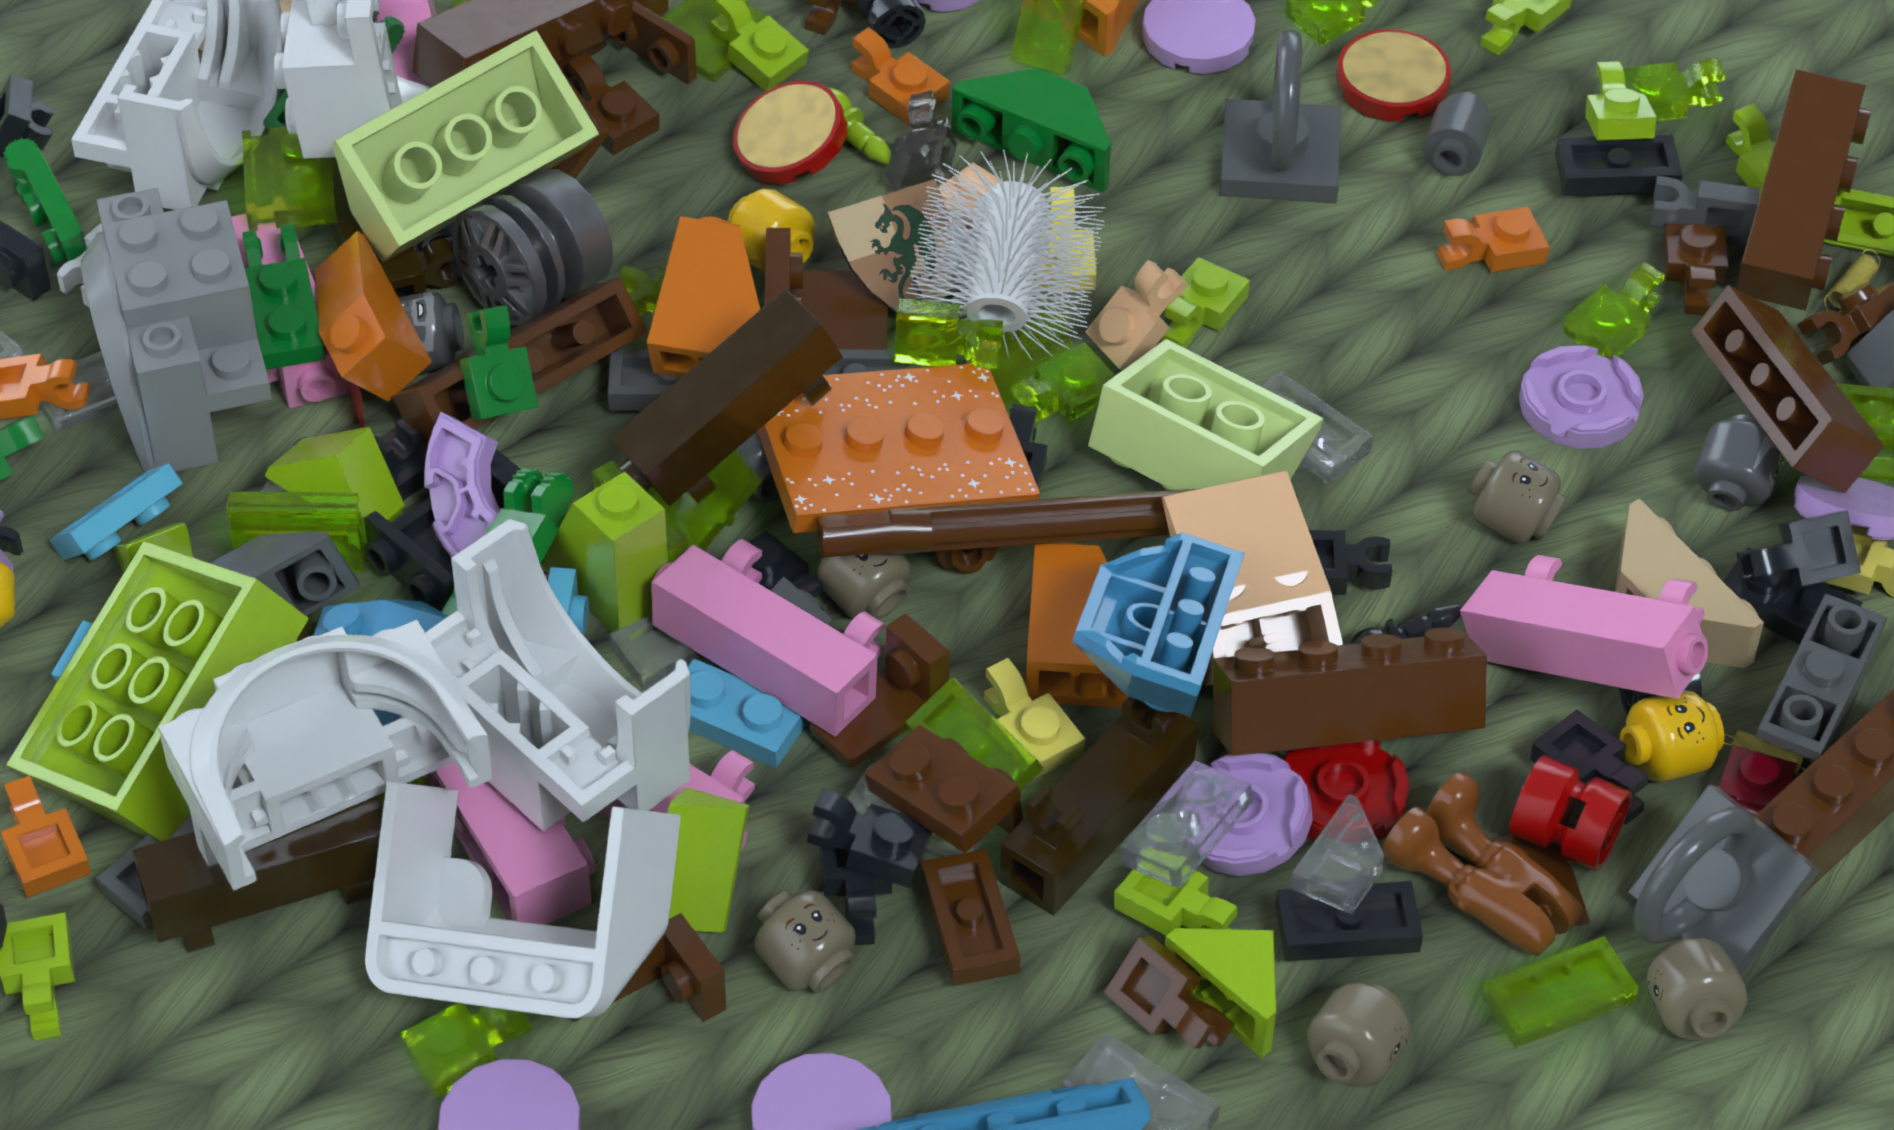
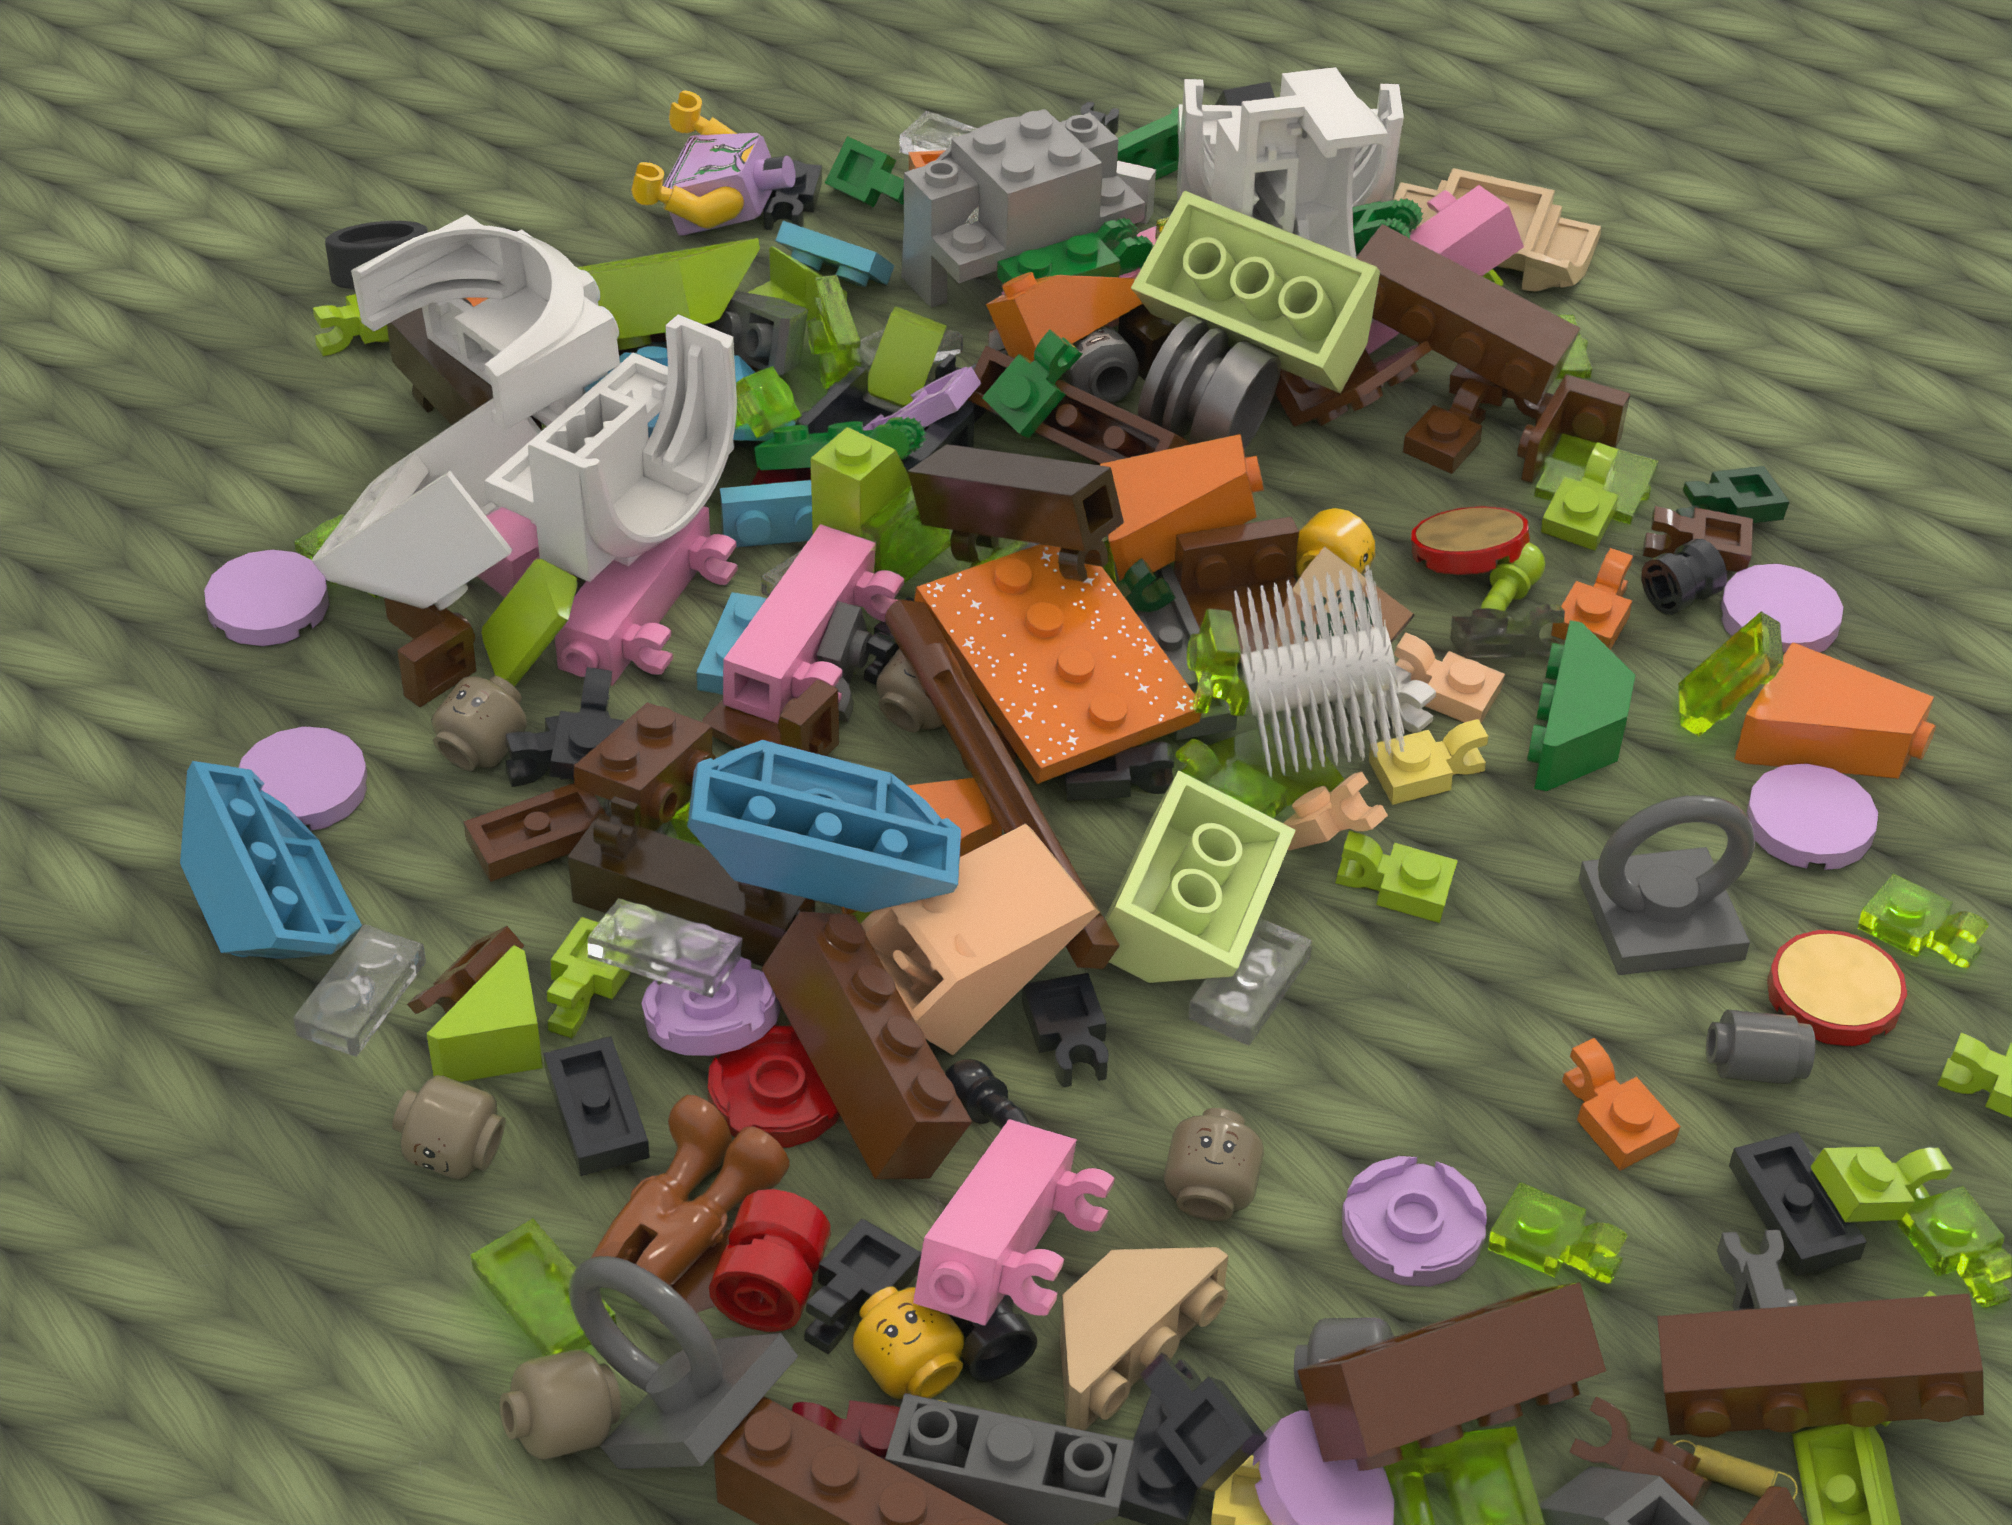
camera: 75 degrees right, 5 degrees down
clear tile [1291,794,1384,914] -> none
reddish brown plate [1662,223,1728,315] -> none
none -> clear neon green plate [735,366,802,439]

